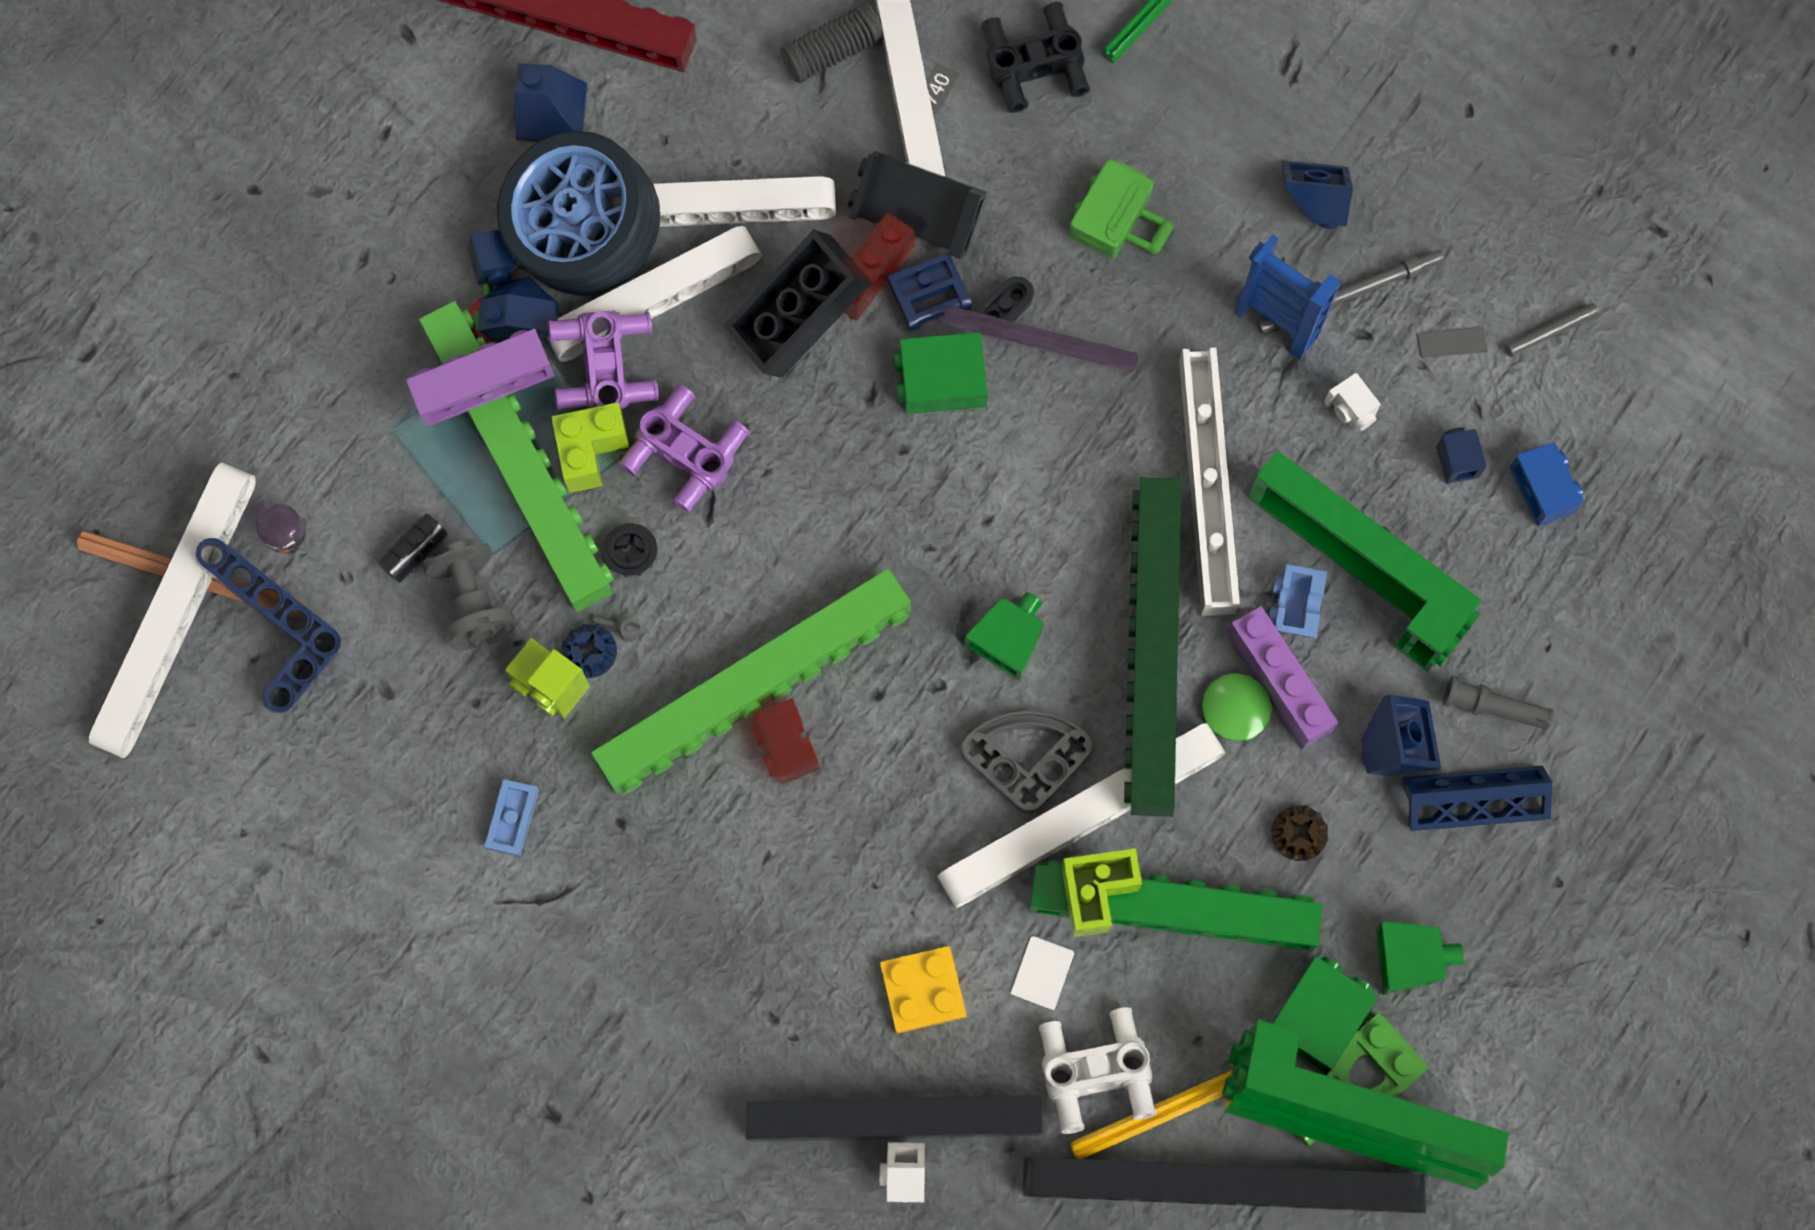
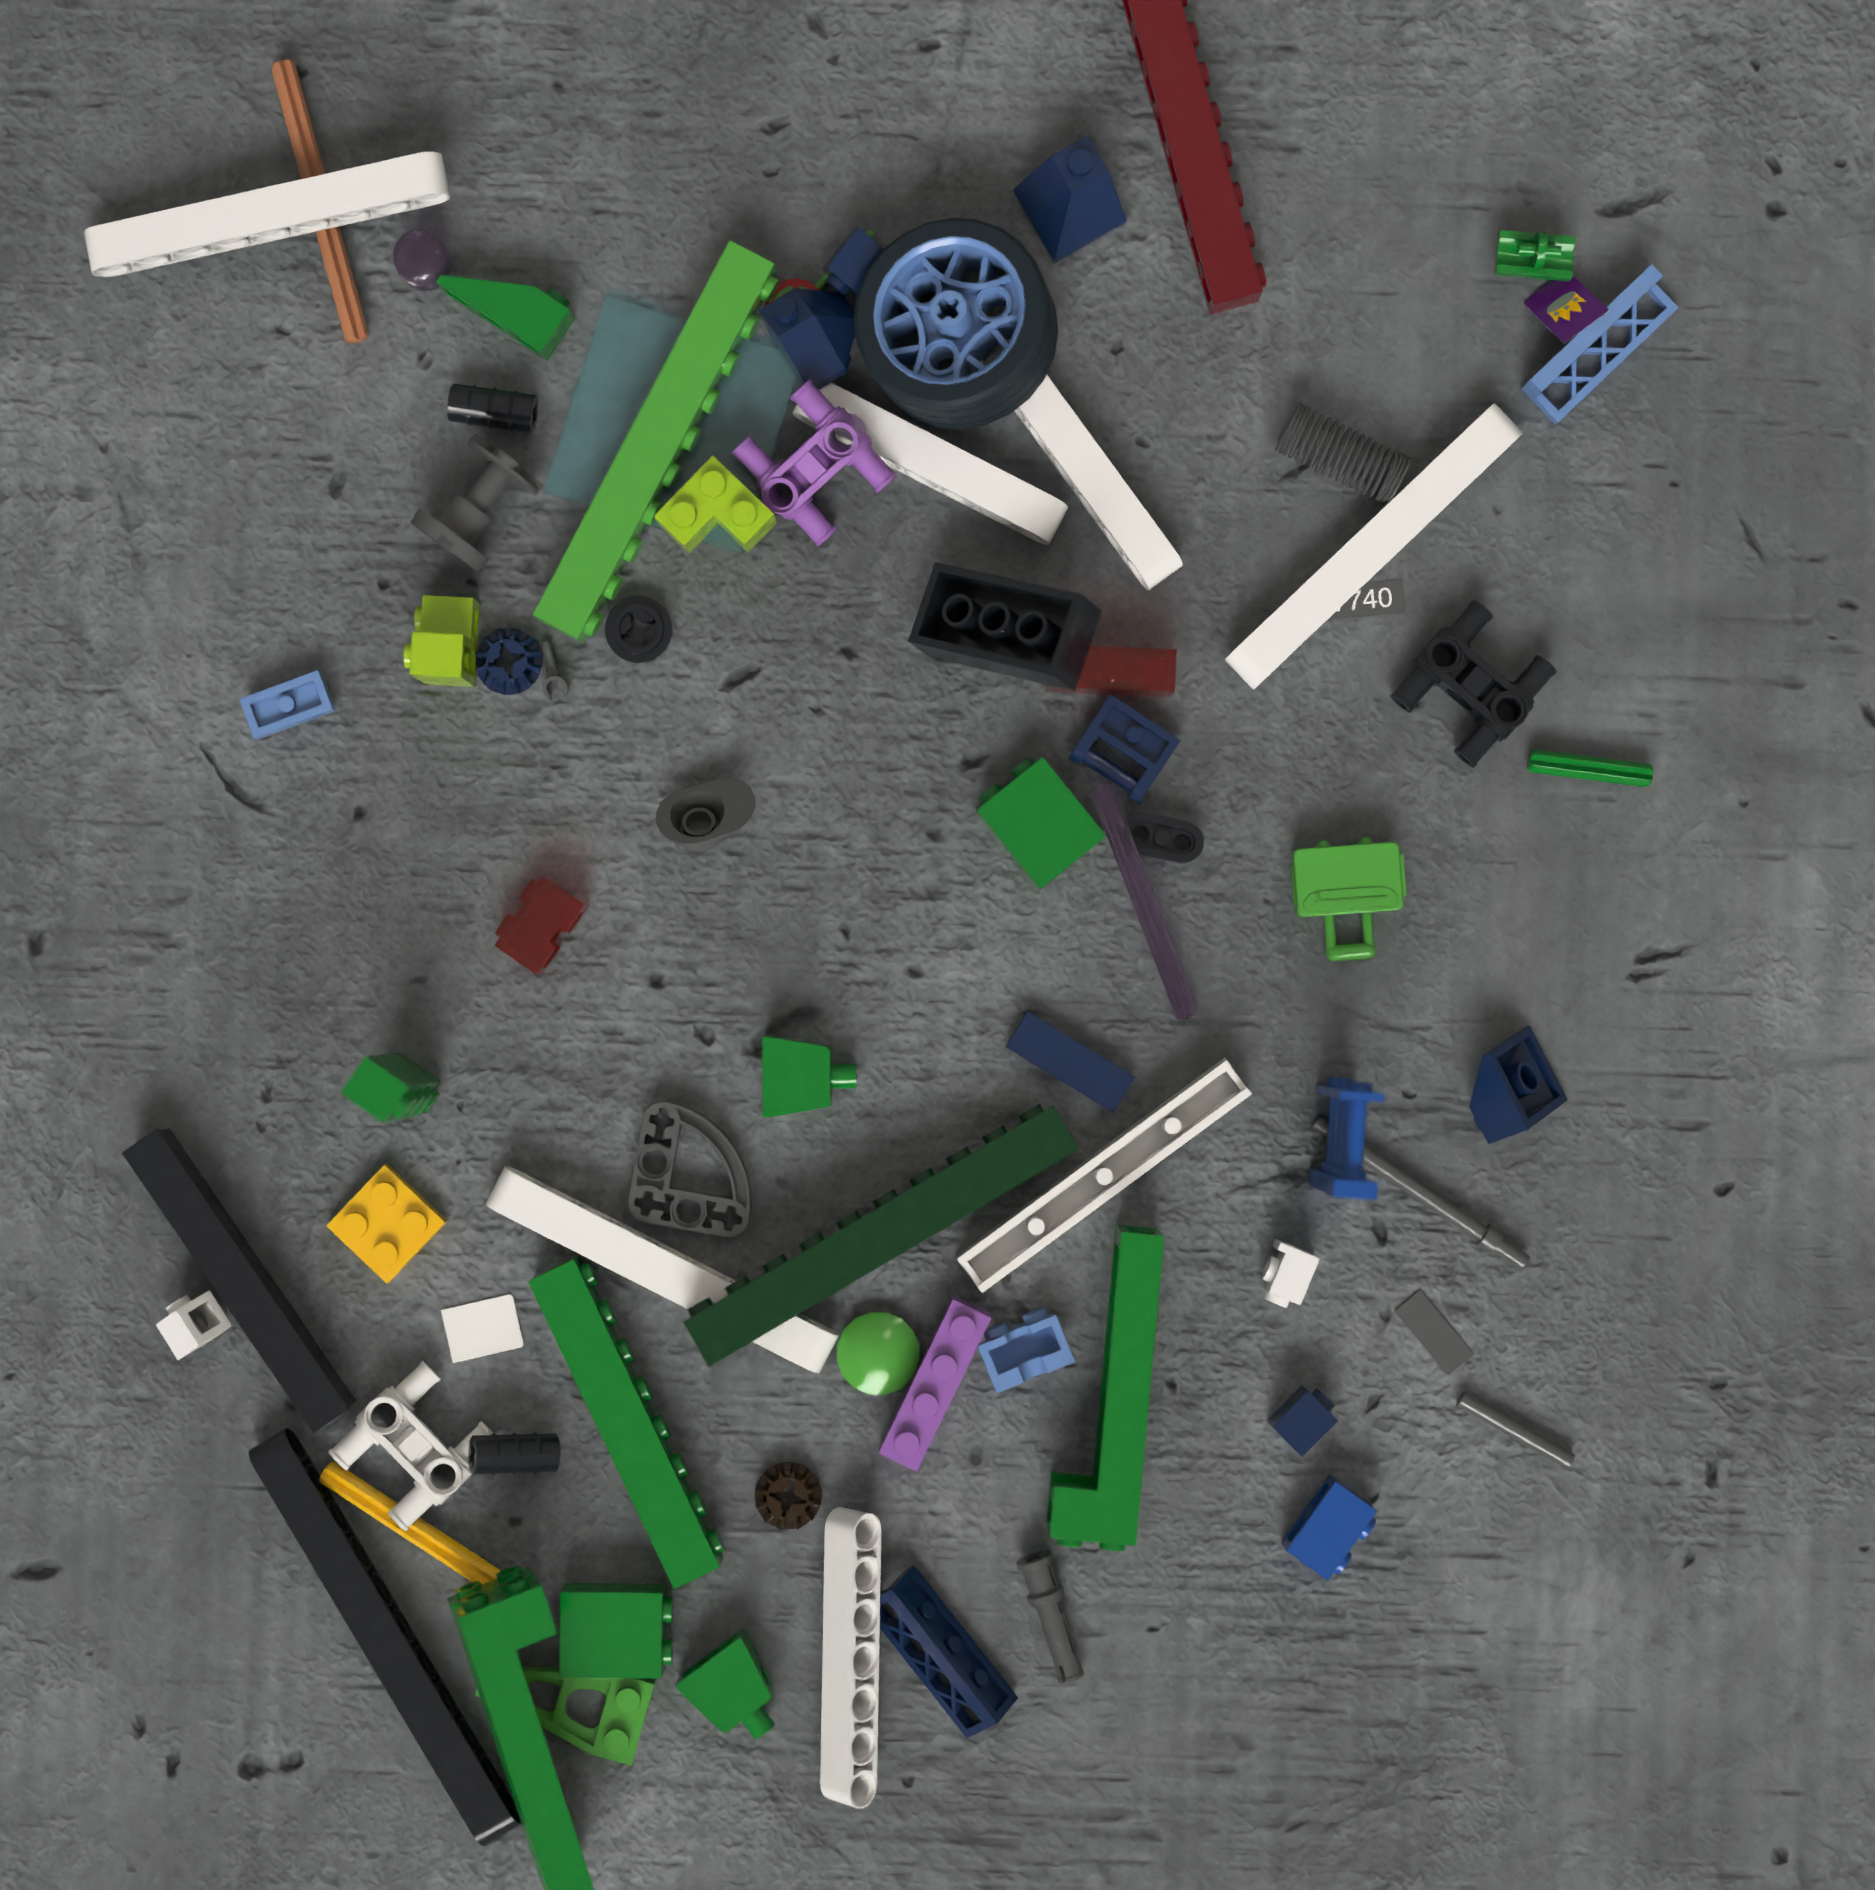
camera: 55 degrees right, 15 degrees up
dark blue beam [195,538,341,713] -> none
medium lavender brick [406,329,555,427] -> none
bright green brick [591,568,911,795] -> none
medium lavender piece [618,384,750,513] -> none
black panel [848,151,987,259] -> none
lime brick [1061,848,1142,937] -> none
dark blue slope [1361,695,1441,776] -> none
none -> green brick [340,1053,441,1123]
none -> green slope [436,275,575,361]
none -> black axle [468,1432,561,1476]
none -> dark grey piece [656,778,755,852]
none -> white beam [820,1507,881,1809]
none -> dark blue tile [1006,1011,1135,1113]

